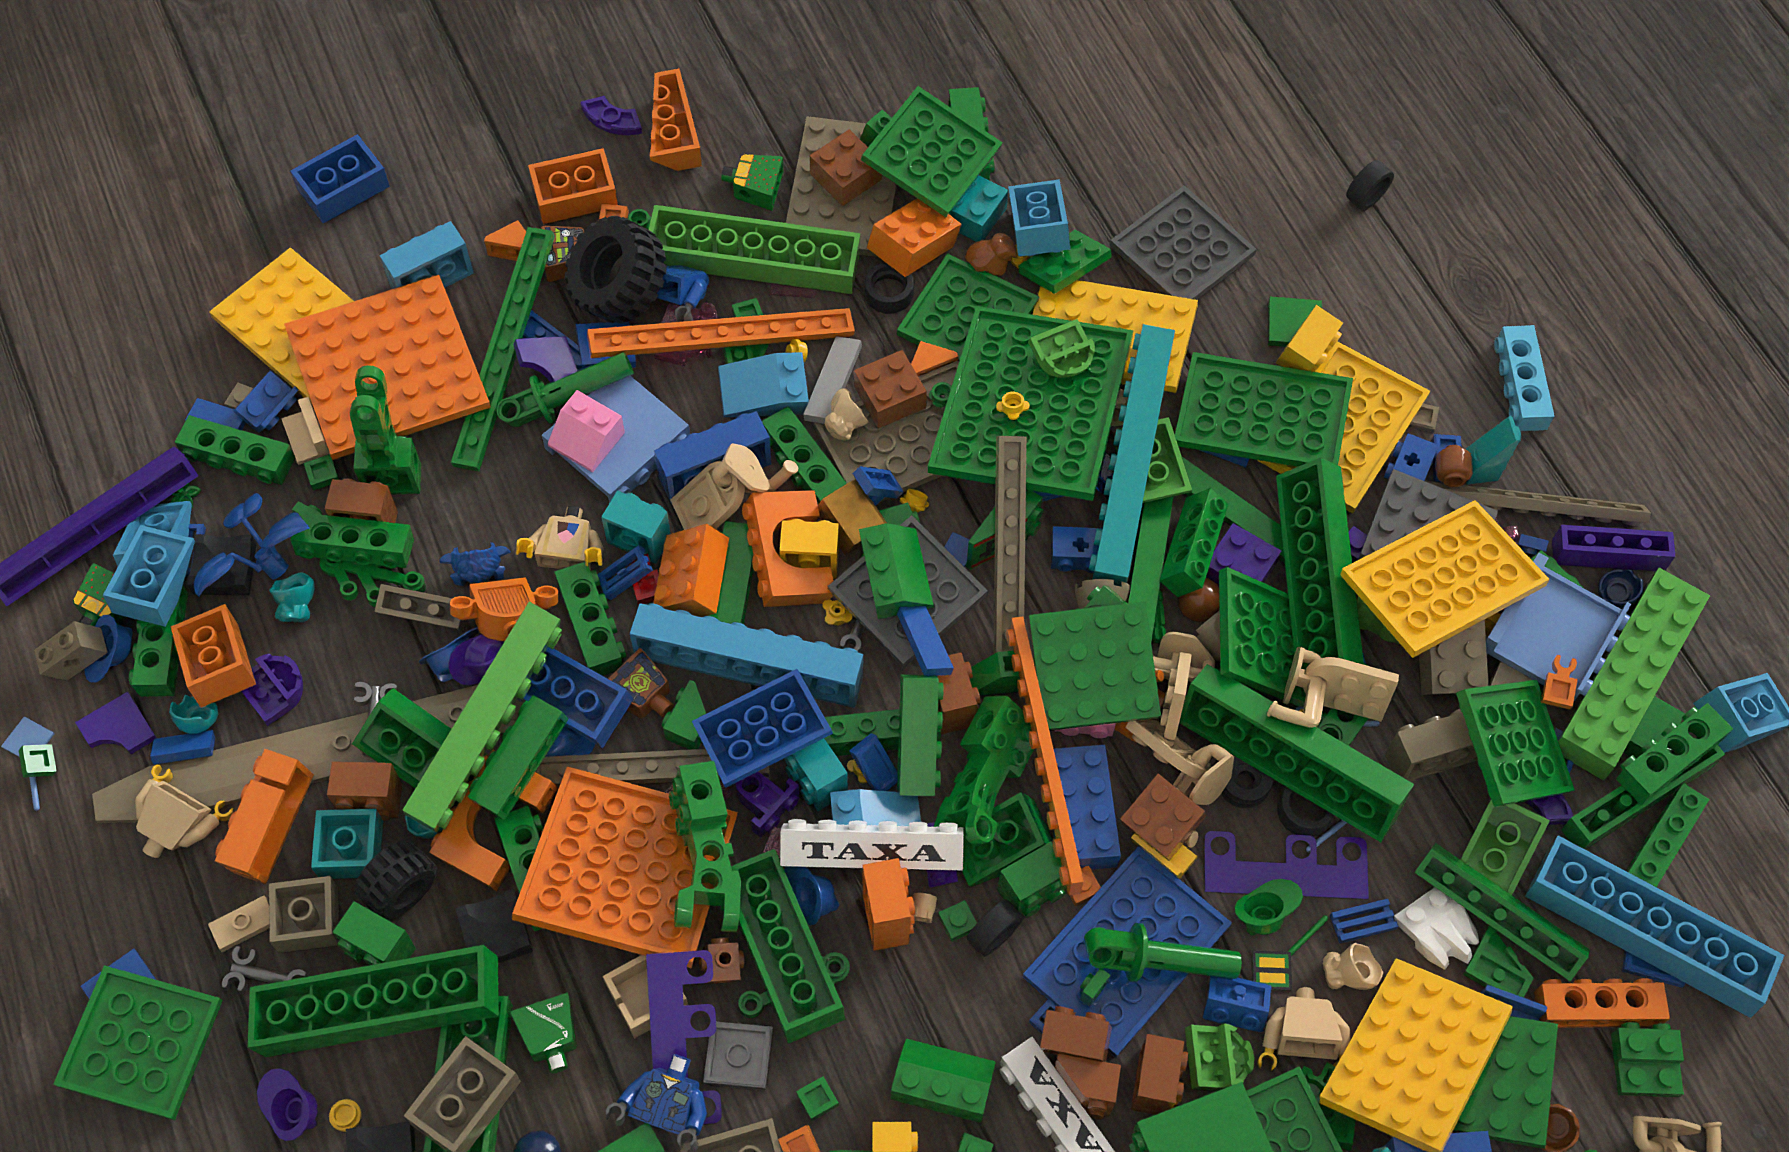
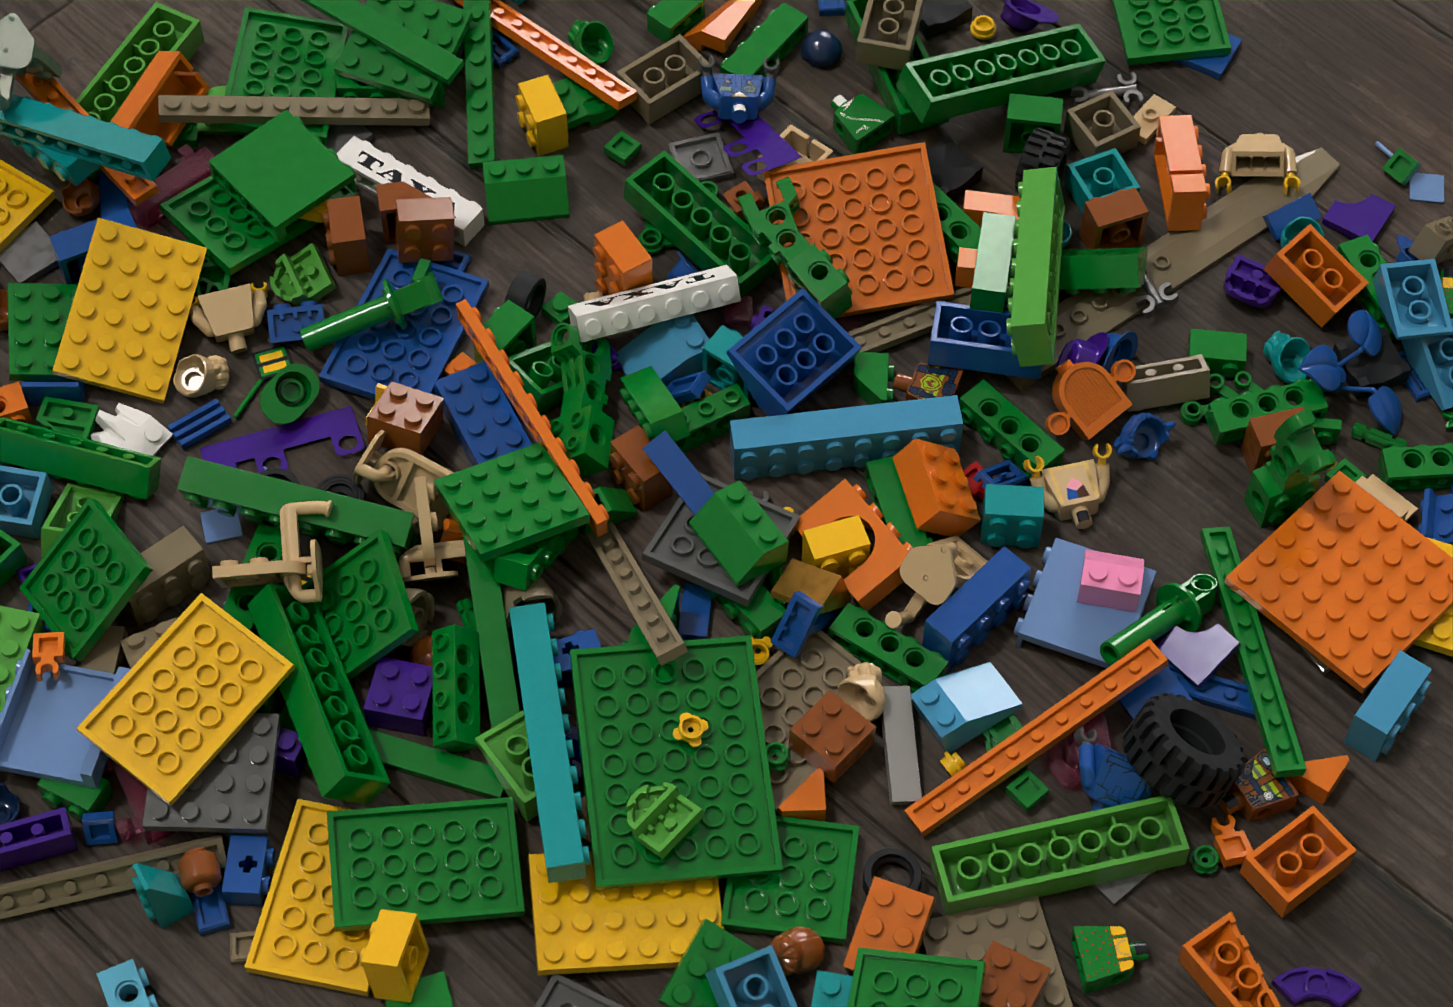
camera: 160 degrees right, 5 degrees down
none -> green brick [1187,329,1247,377]
none -> green axle [1351,422,1407,449]

